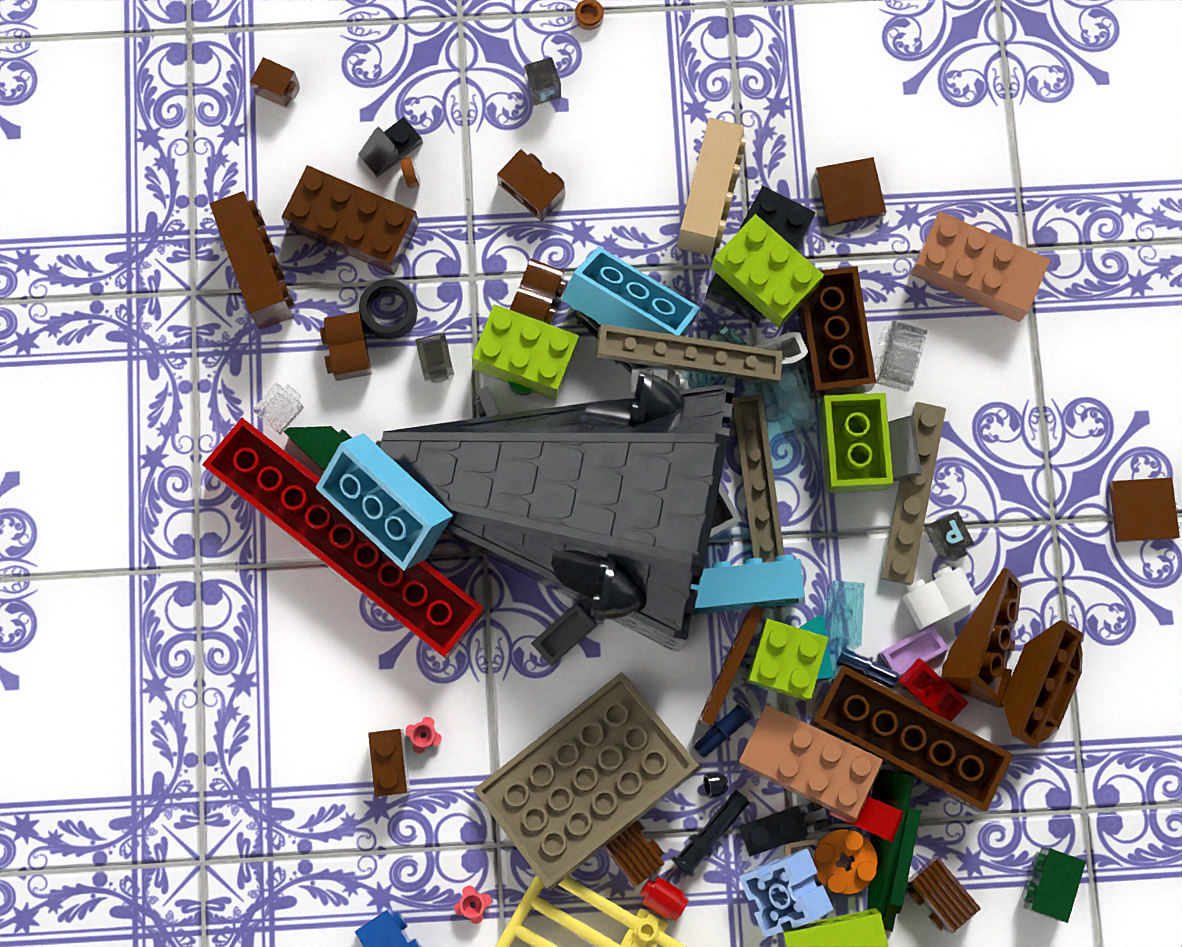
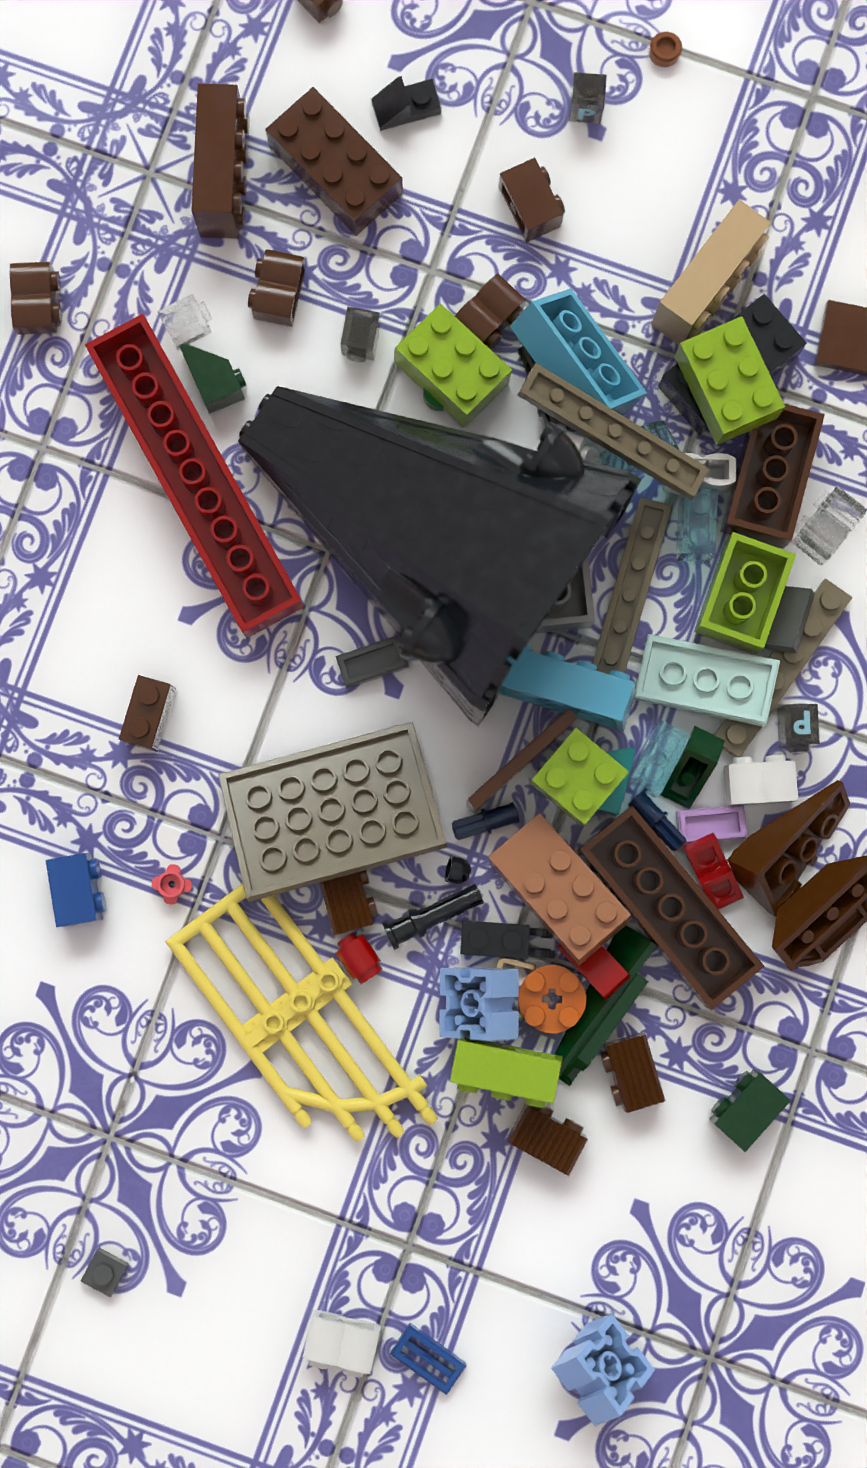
camera: 25 degrees right, 5 degrees up
medium azure brick [316,433,453,571] -> none
black tyre [359,279,418,340] -> none
dark orange tile [400,157,421,189] -> none
coral plate [405,717,442,754] -> none
dark grey plate [474,386,500,418] -> none
none -> reddish brown brick [10,262,62,335]
none -> light aqua tile [634,634,780,727]
none -> dark green slope [659,726,725,809]

